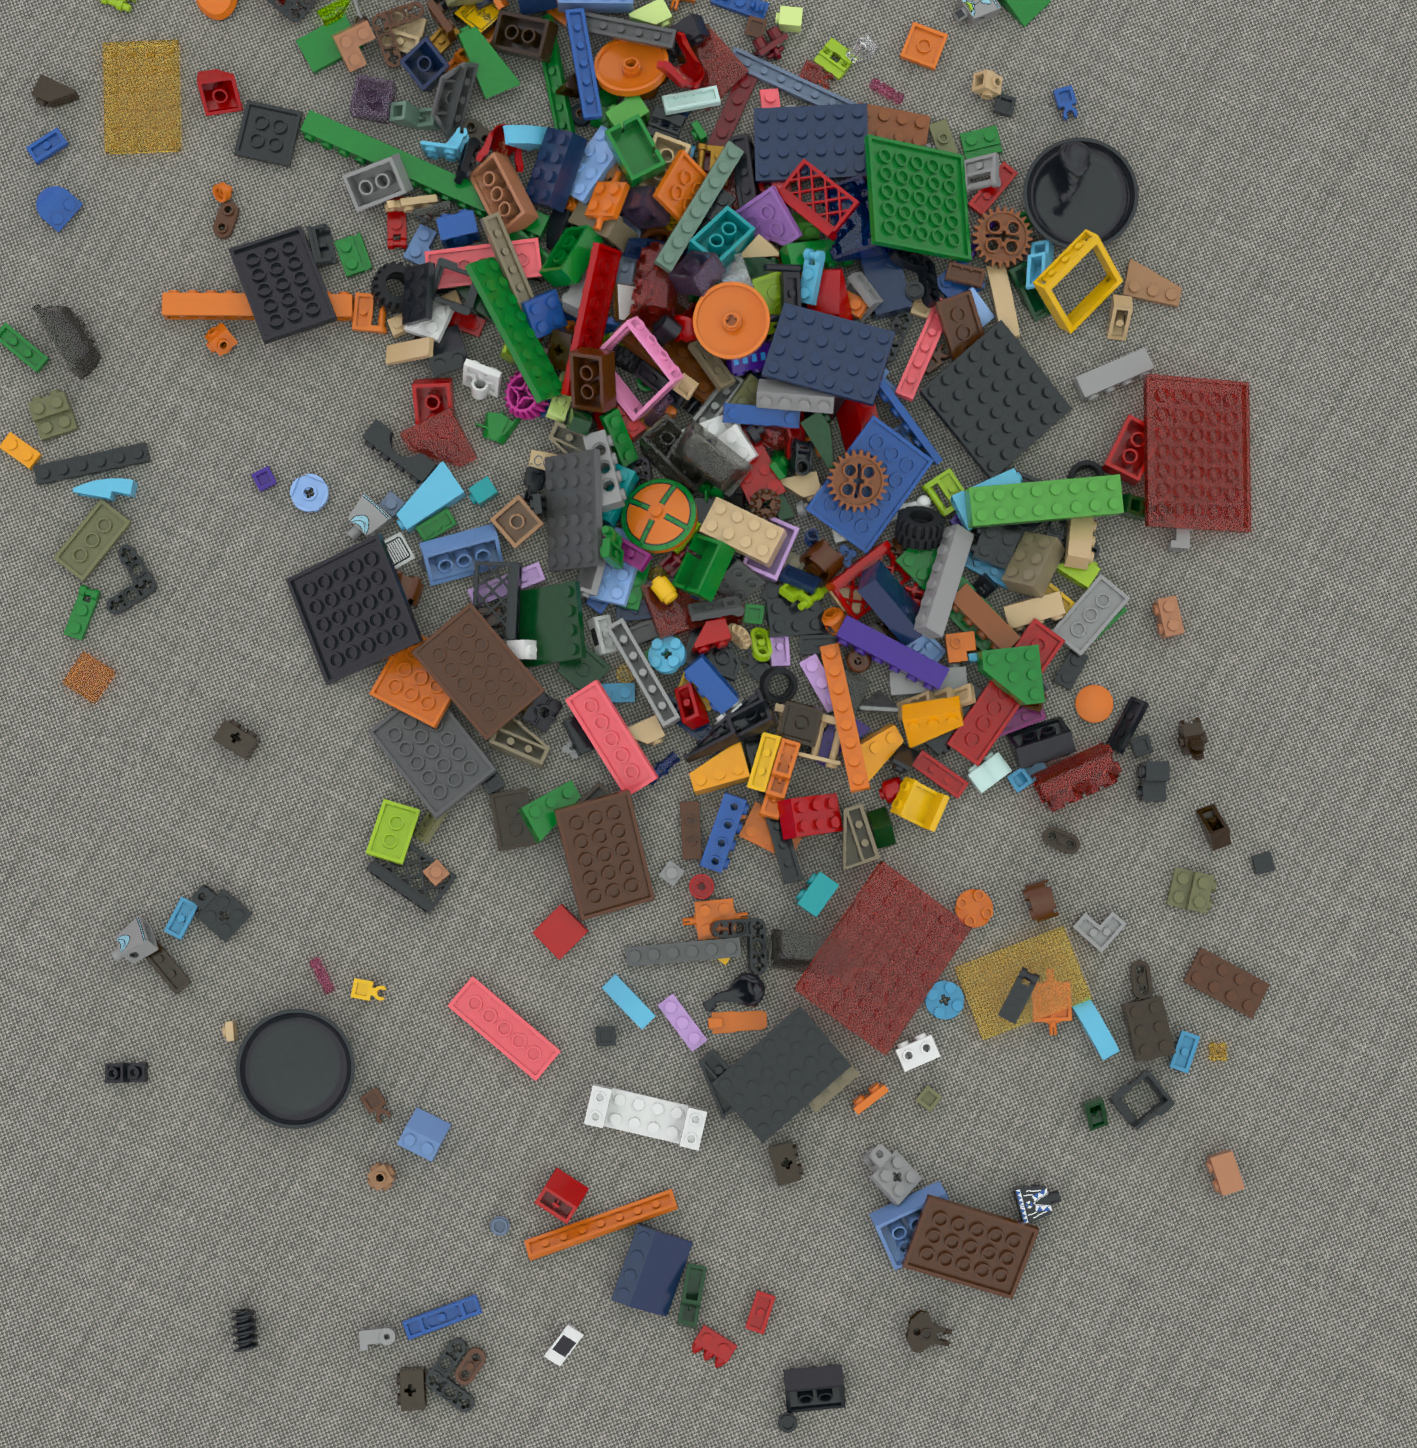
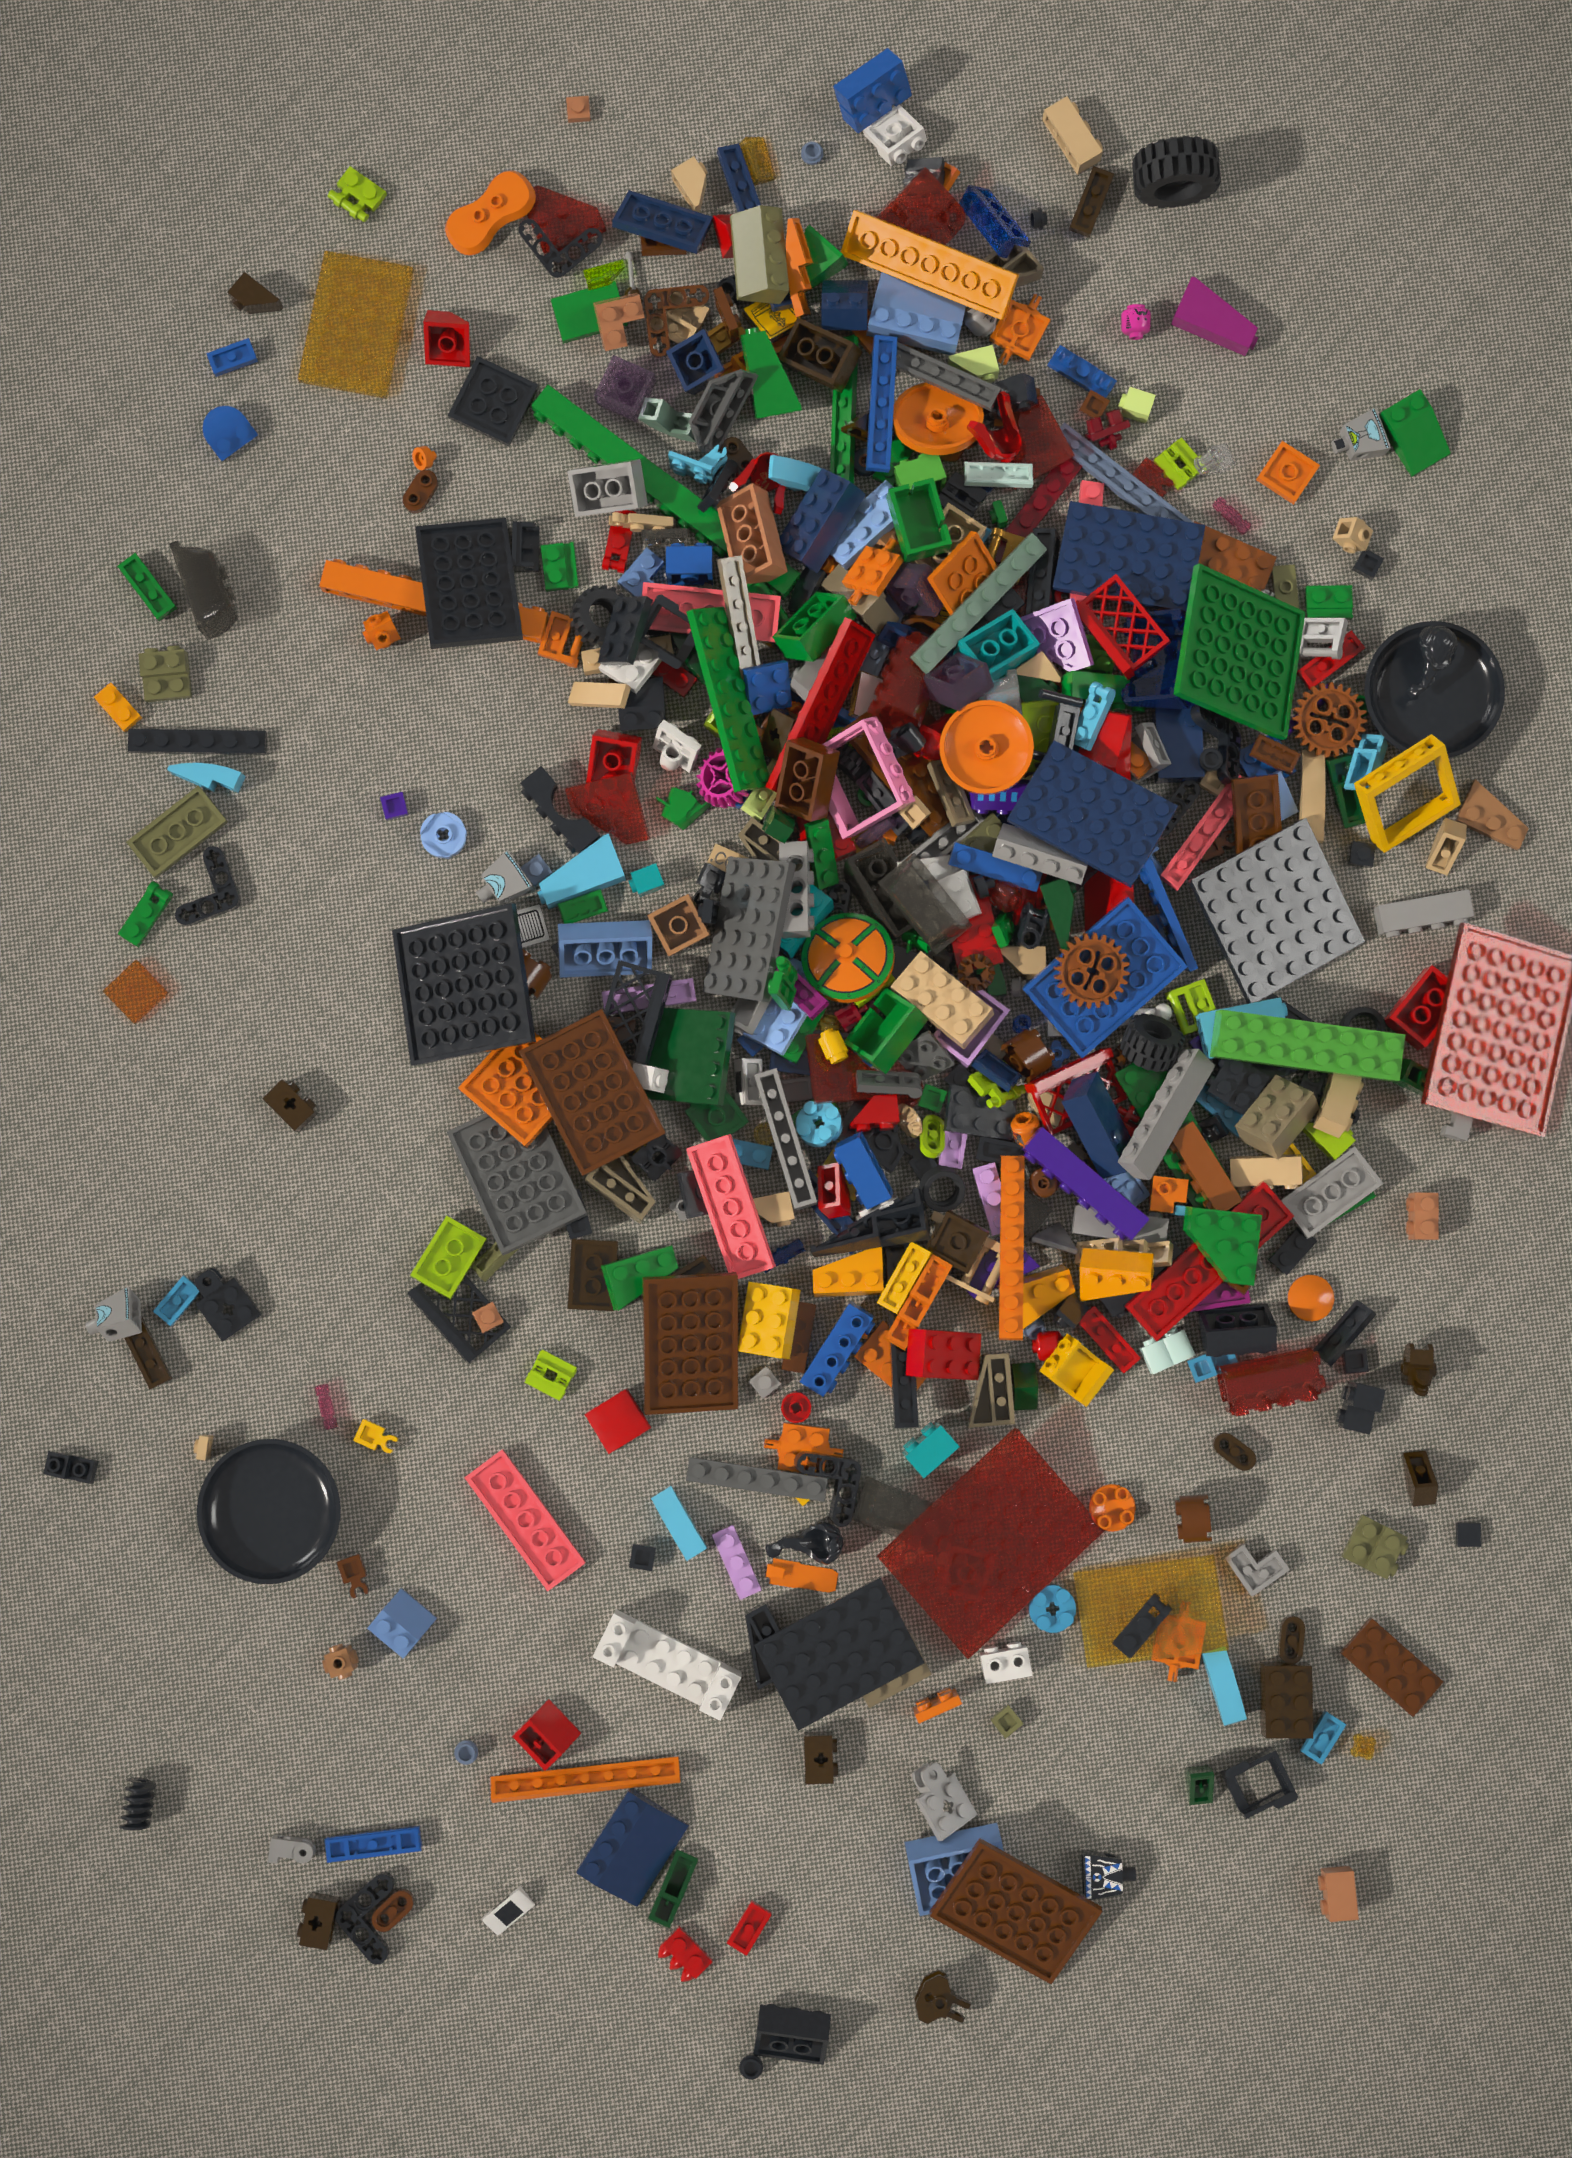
camera: 15 degrees right, 0 degrees up
blue plate [1053,85,1078,121] -> none
none -> lime piece [524,1349,577,1401]
none -> yellow brick [738,1281,801,1359]
none -> sand blue plate [1023,1318,1045,1339]
none -> black plate [1348,841,1376,868]

